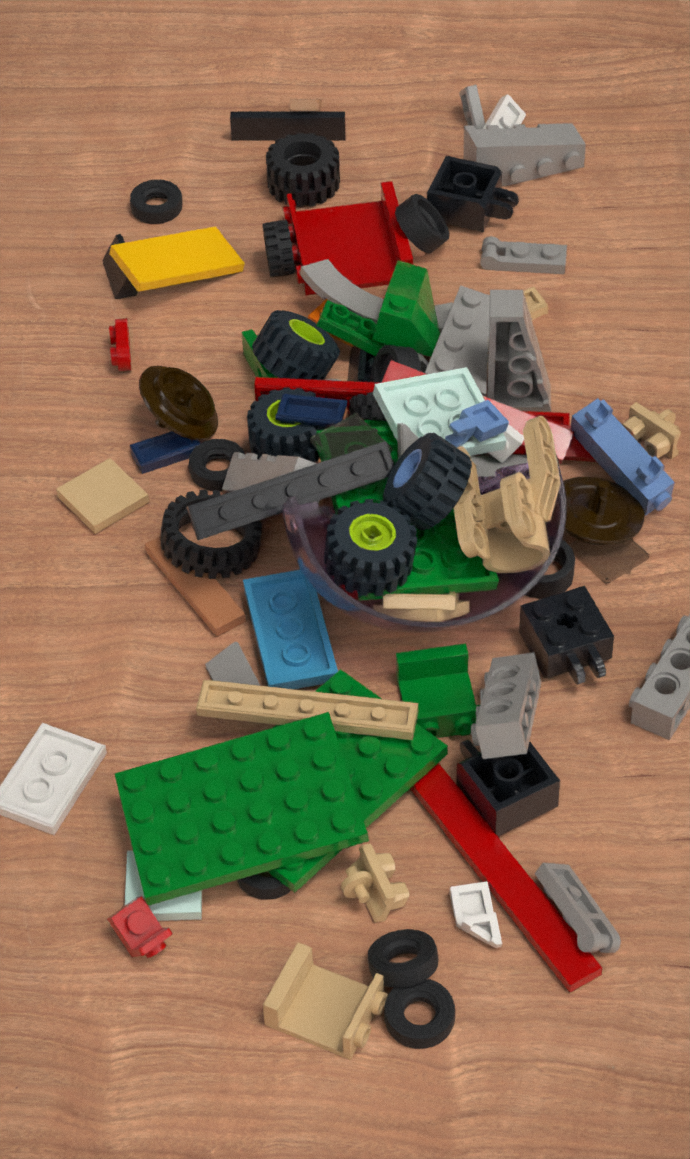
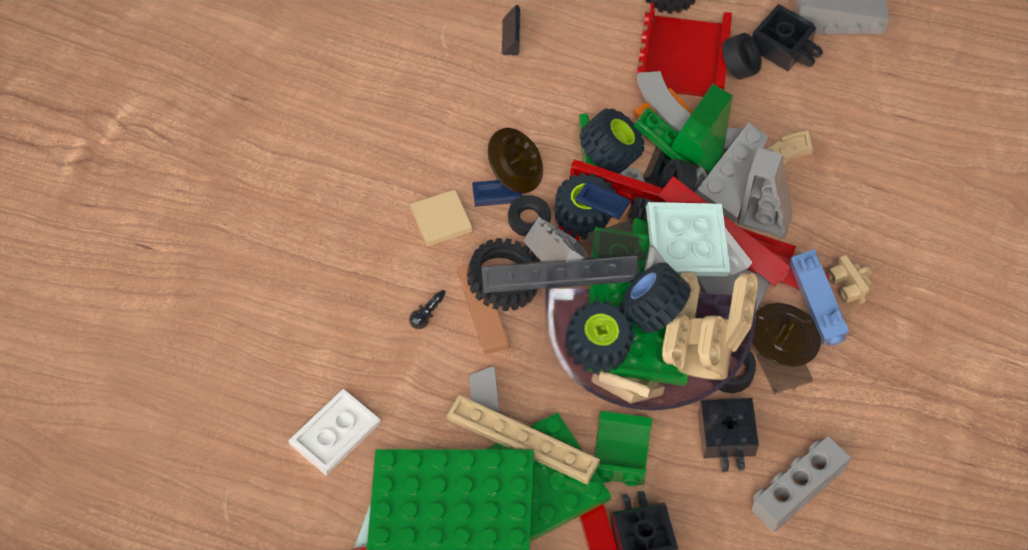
camera: 15 degrees right, 10 degrees up
yellow tile [109,226,245,292] -> none
red plate [109,318,132,372] -> none
dark azure plate [243,568,338,689] -> none
black tyre [262,220,295,277] -> none
medium blue plate [445,400,509,447] -> none
light grey brick [471,652,541,759] -> none
light grey plate [480,236,567,274] -> none
none -> black bar [409,290,446,329]

